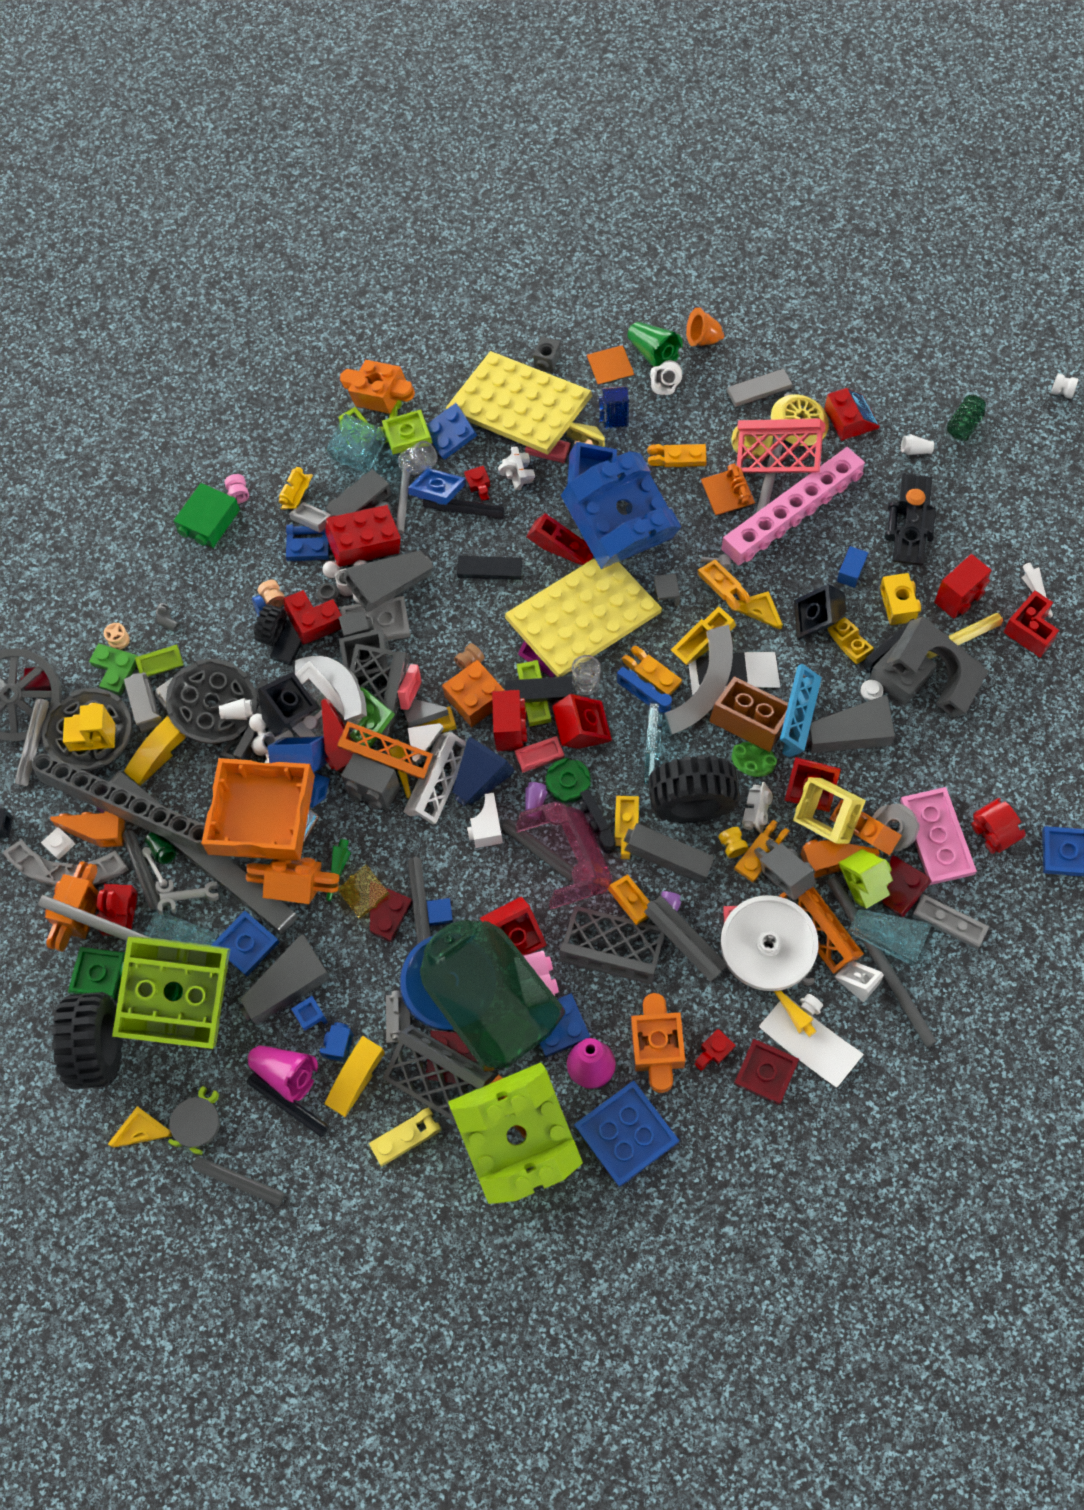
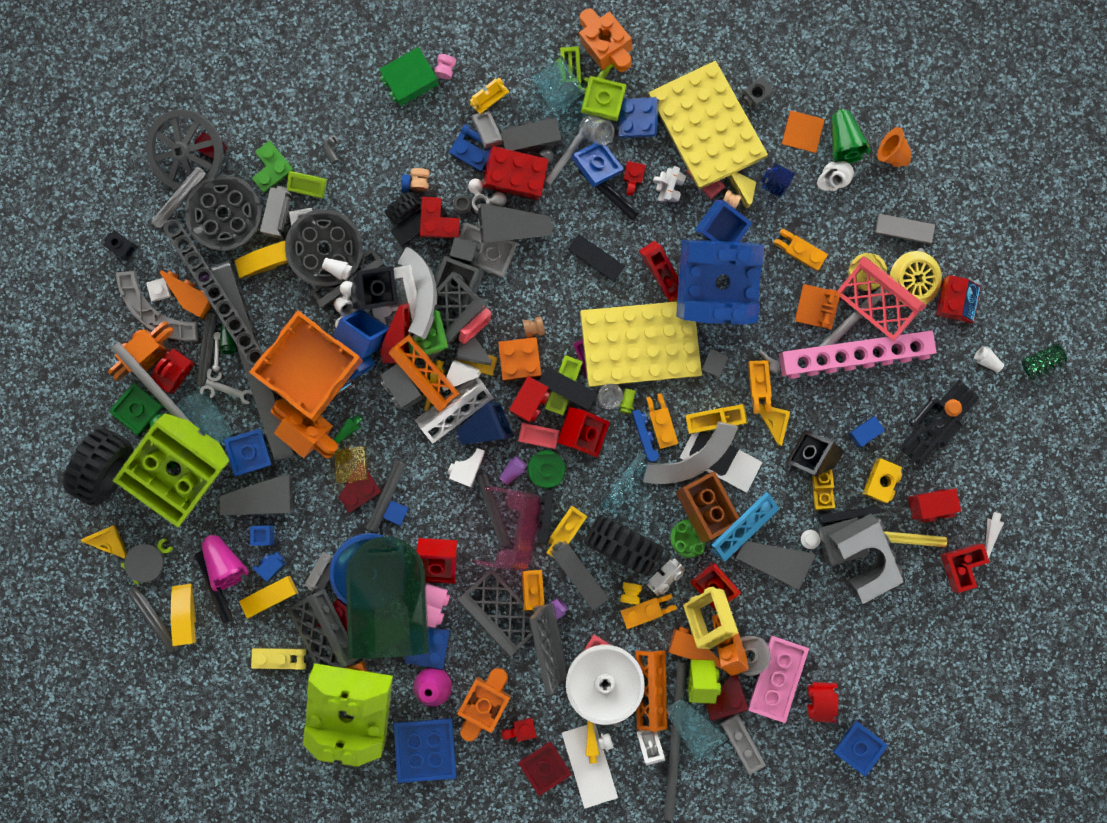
camera: 25 degrees right, 20 degrees up
yellow brick [63,703,115,752] -> none
light nougat wheel [104,623,130,650] -> none
dark grey hinge [754,839,816,900] -> none
none -> yellow slope [171,584,196,646]
none -> lime pin [619,389,636,414]

